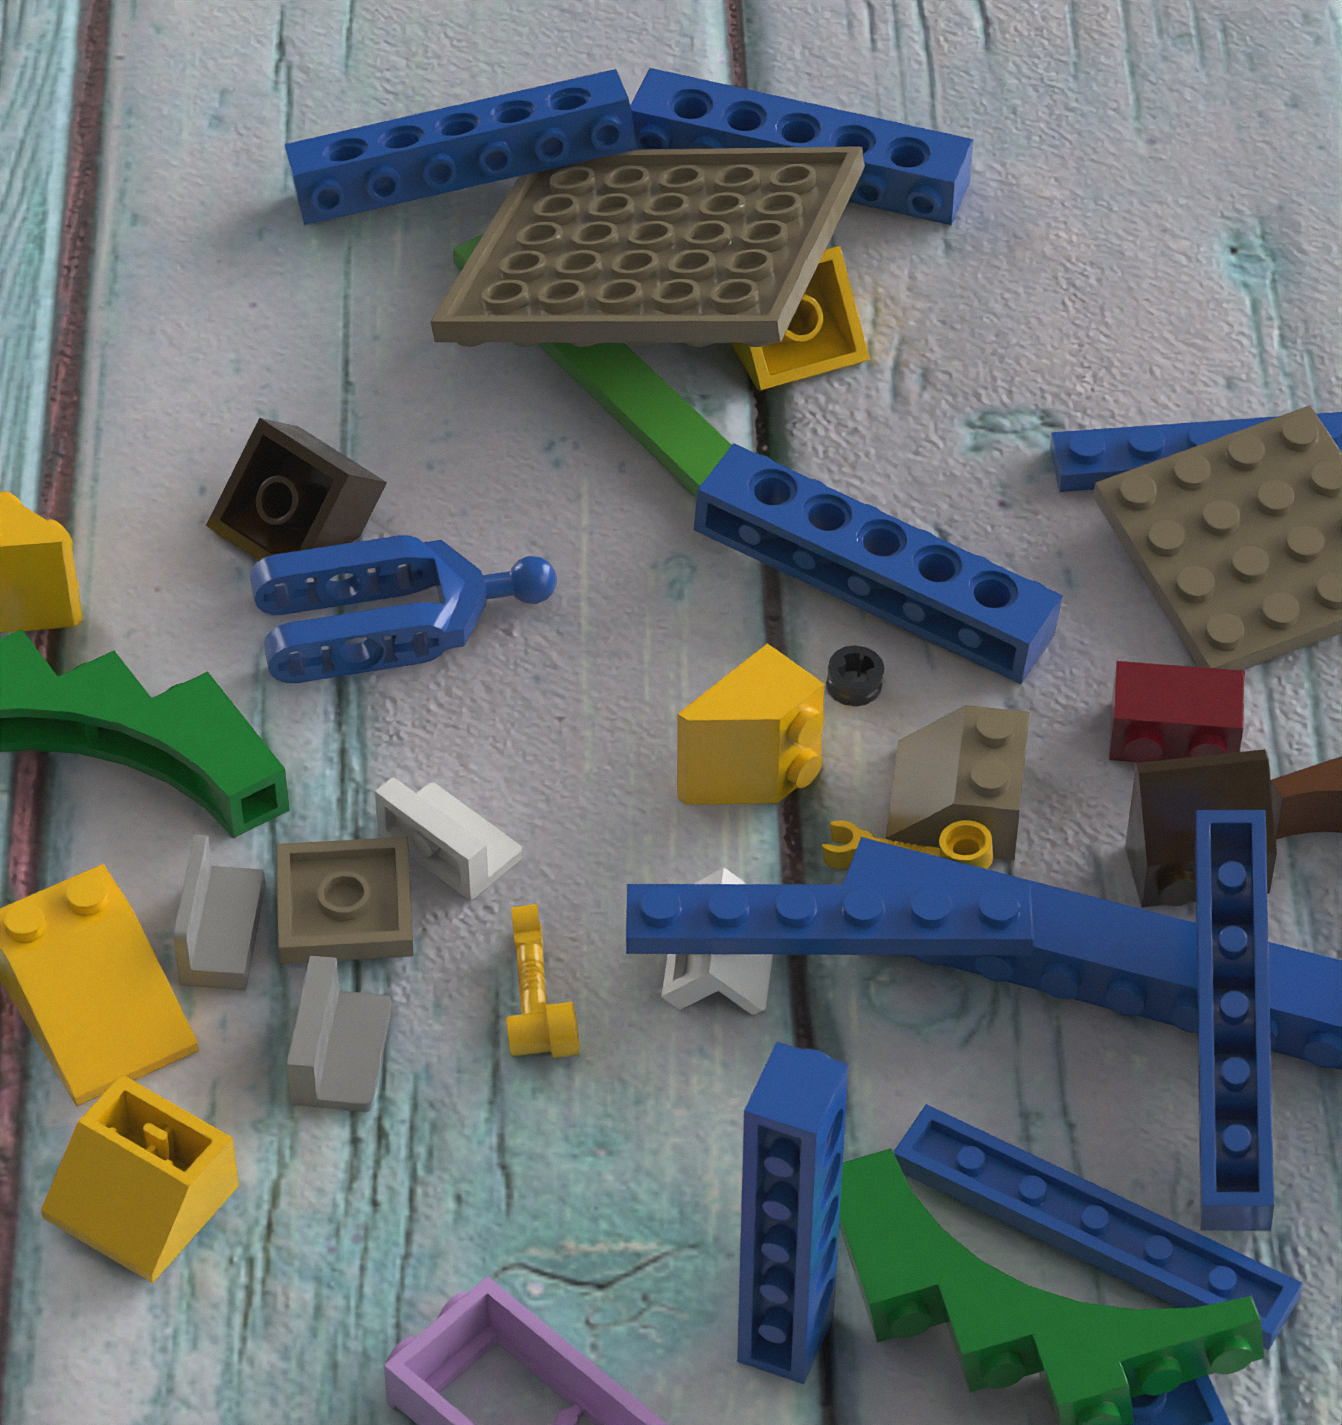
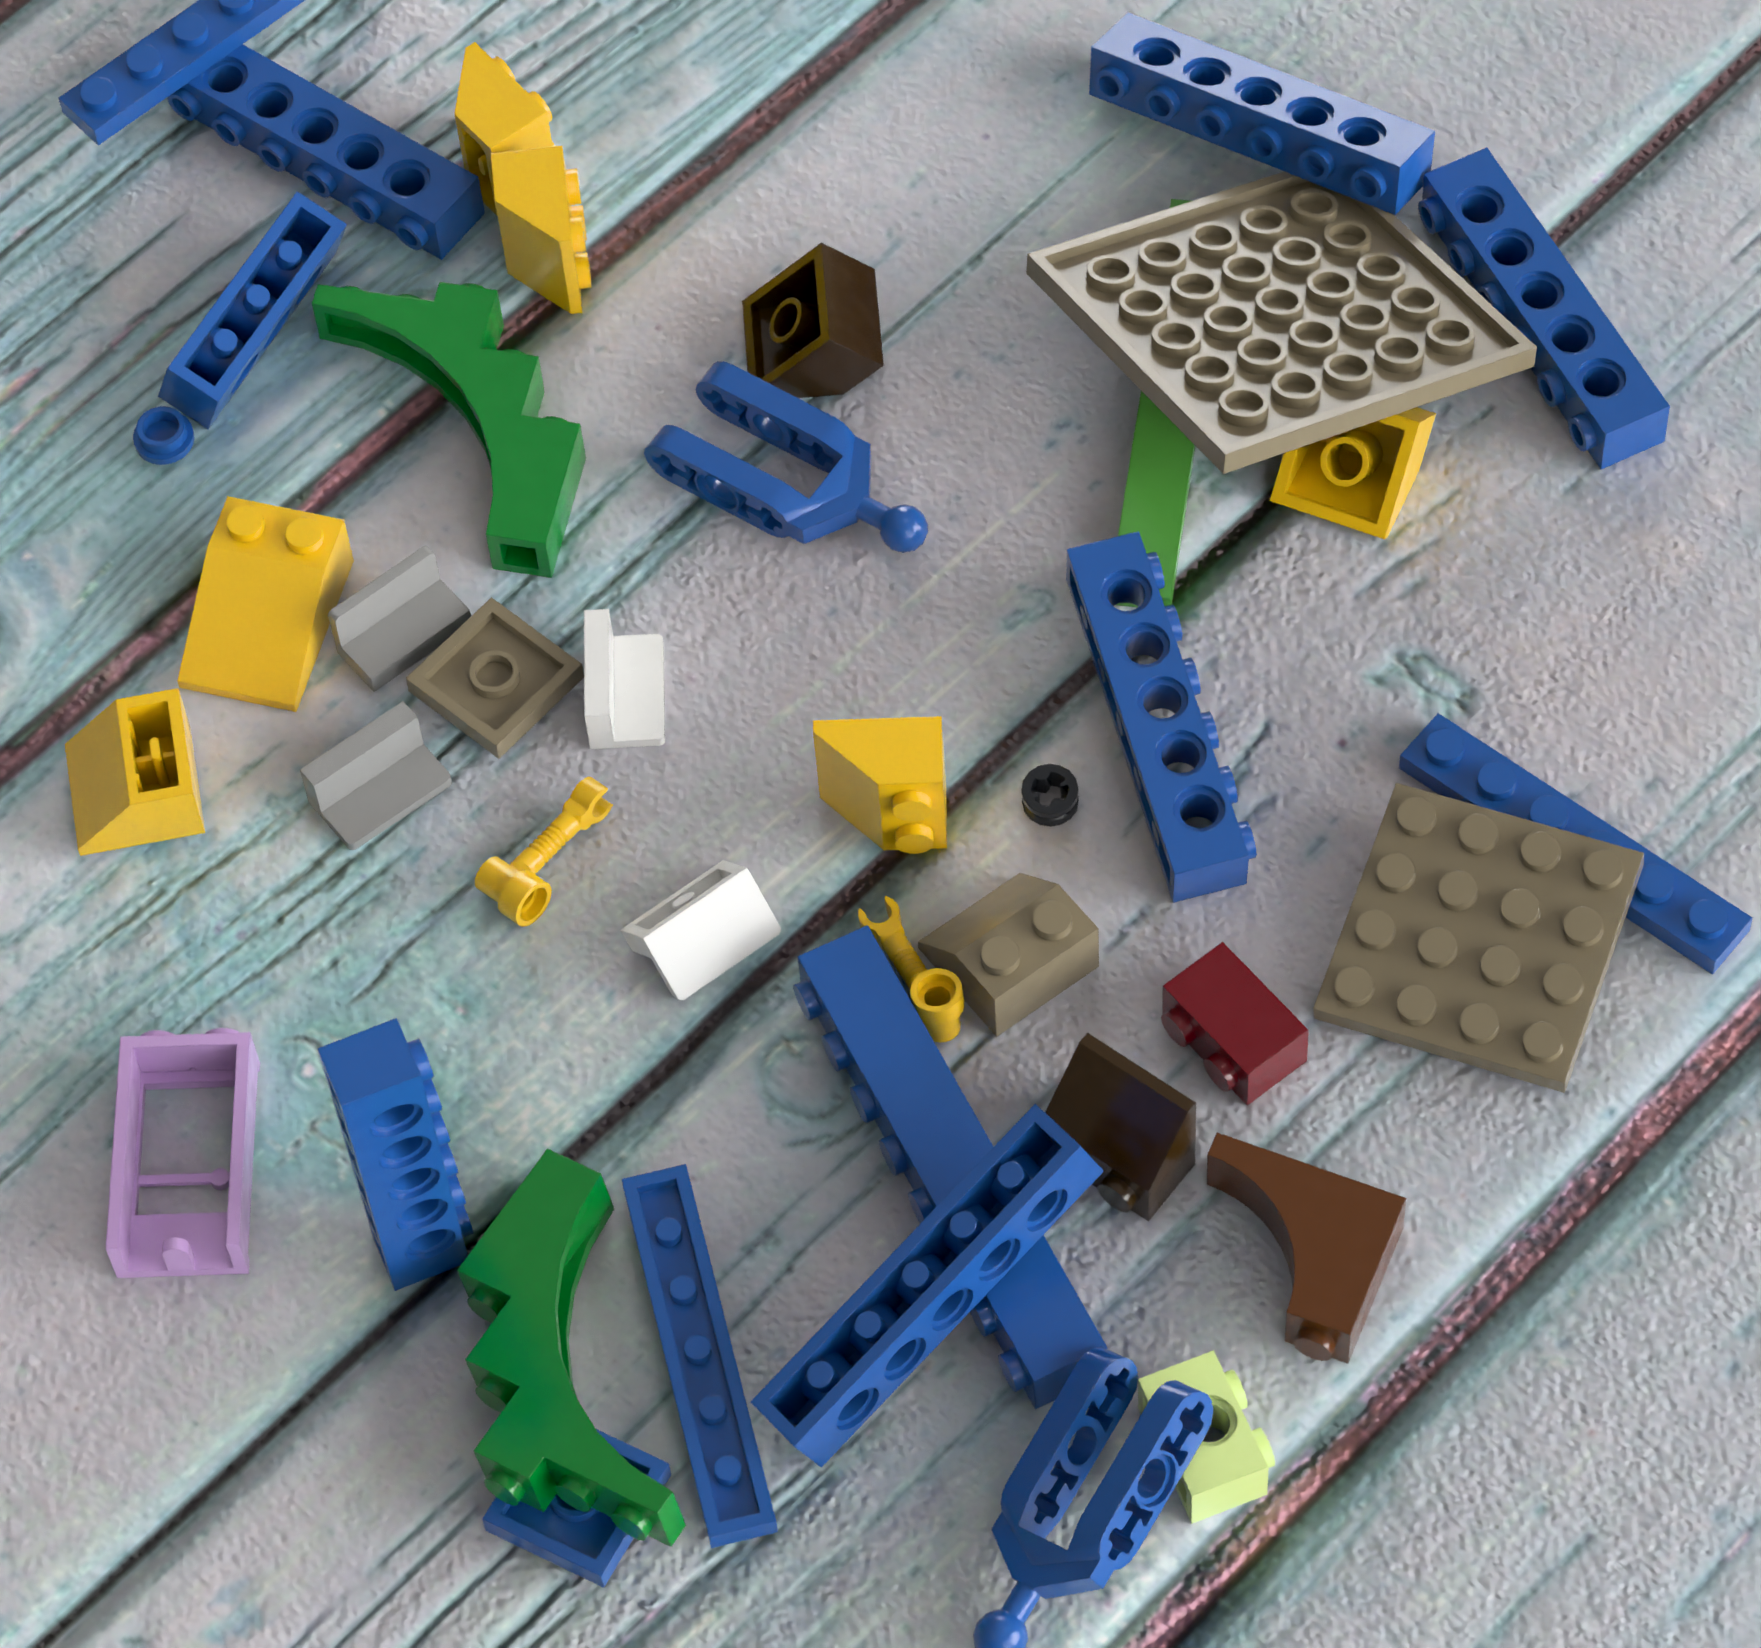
camera: 50 degrees right, 10 degrees up
blue plate [626,884,1034,956] -> none

